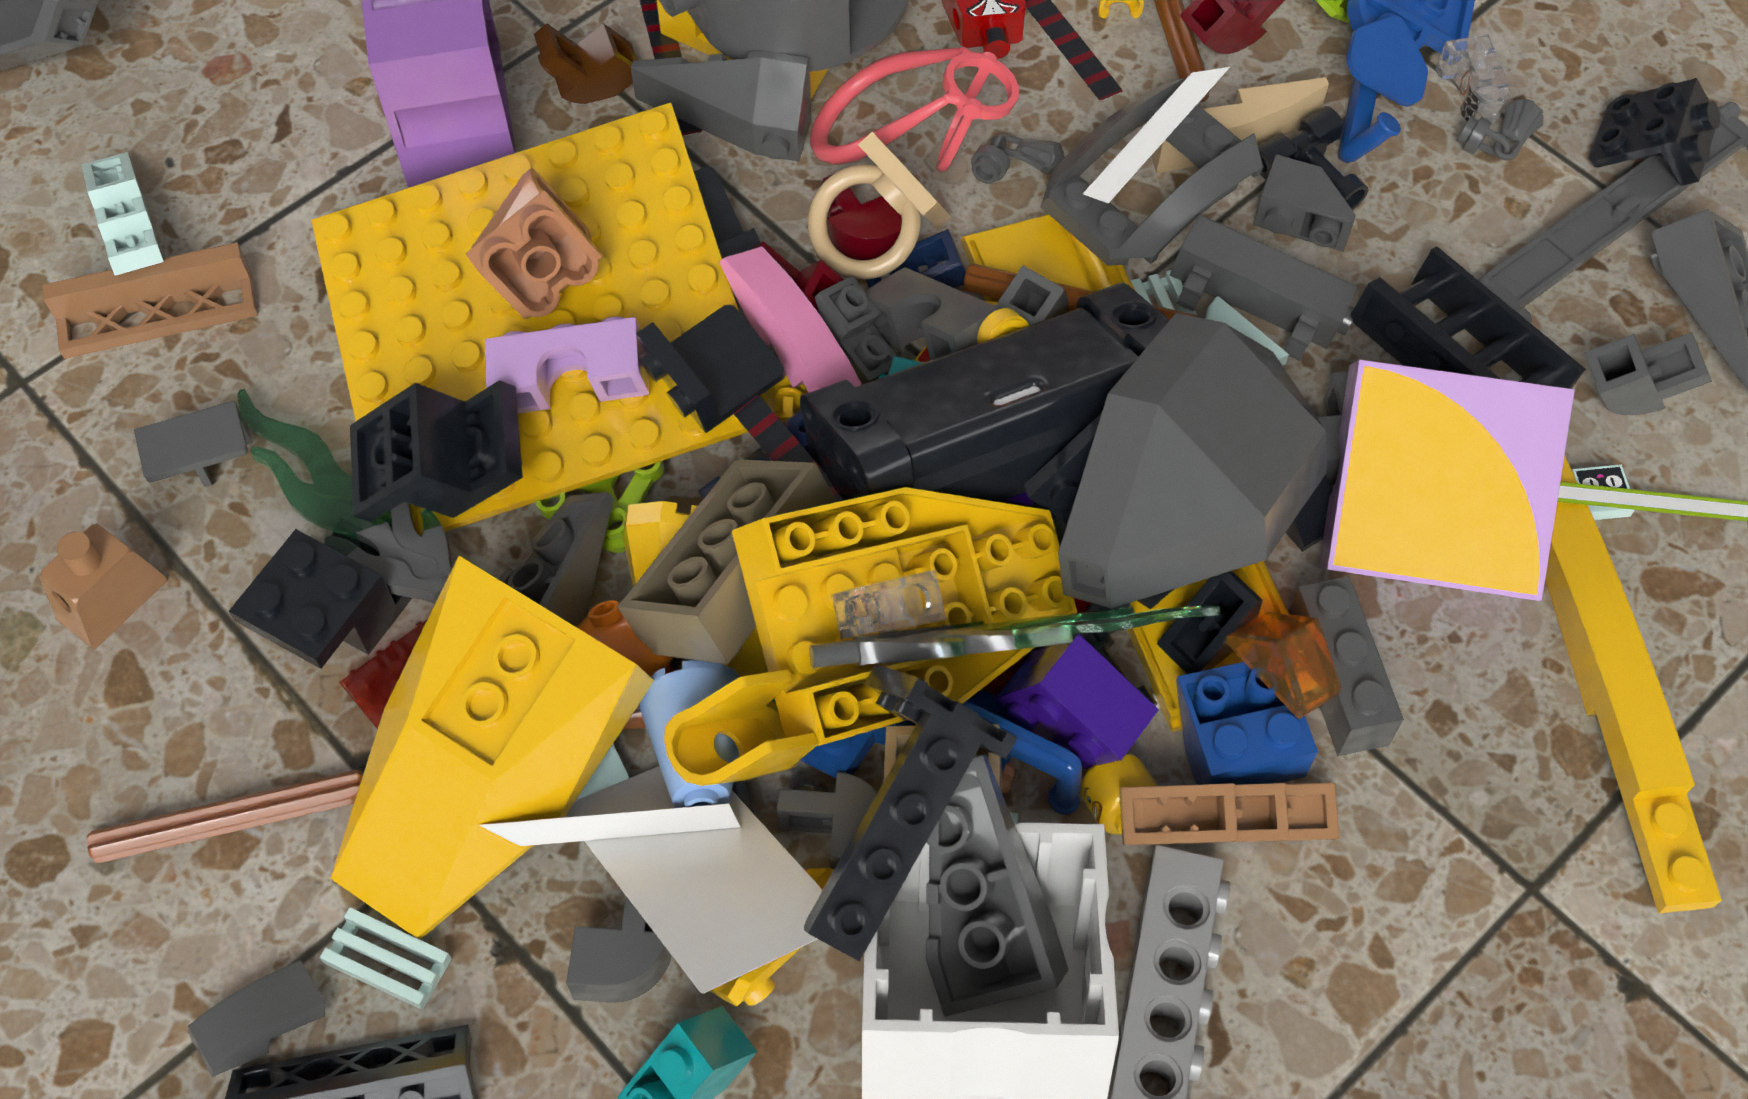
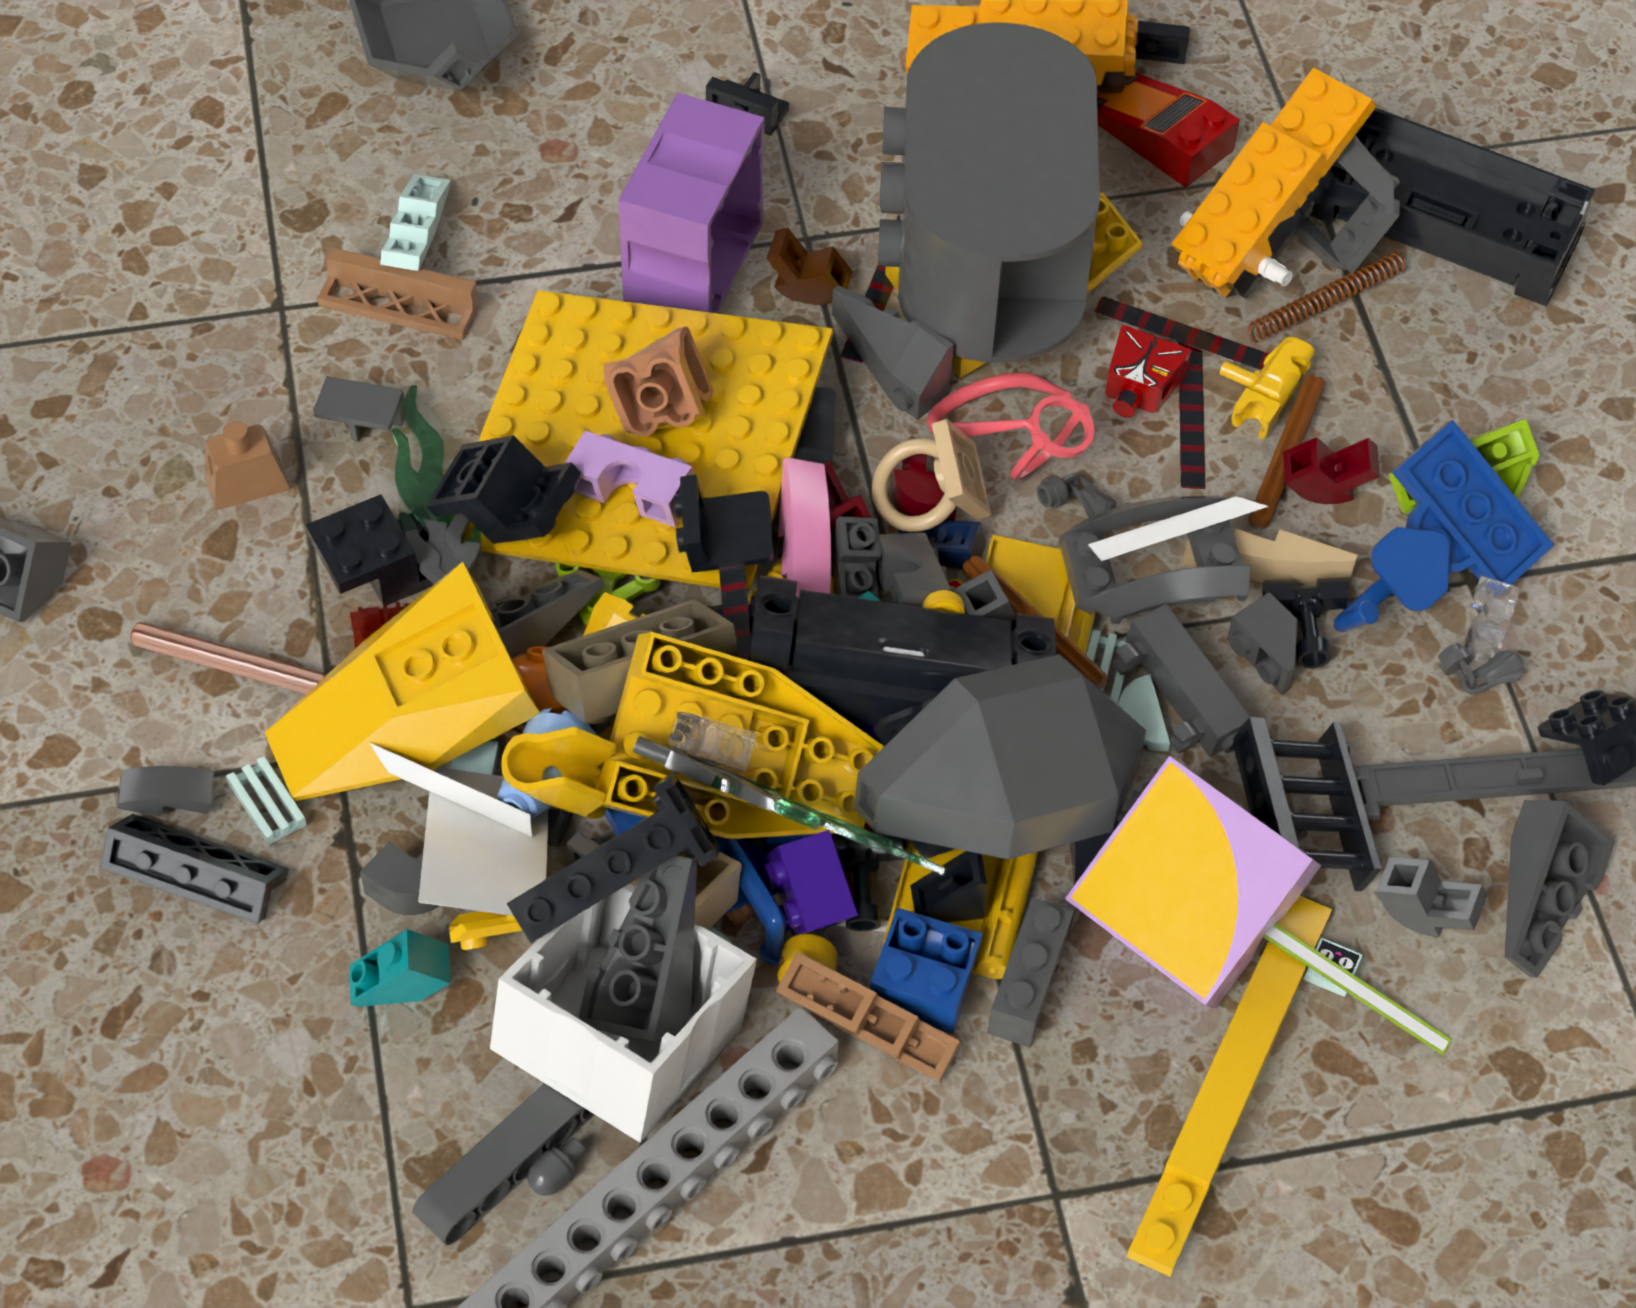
camera: 30 degrees right, 5 degrees down
clear orange slope [1225,612,1341,719] -> none

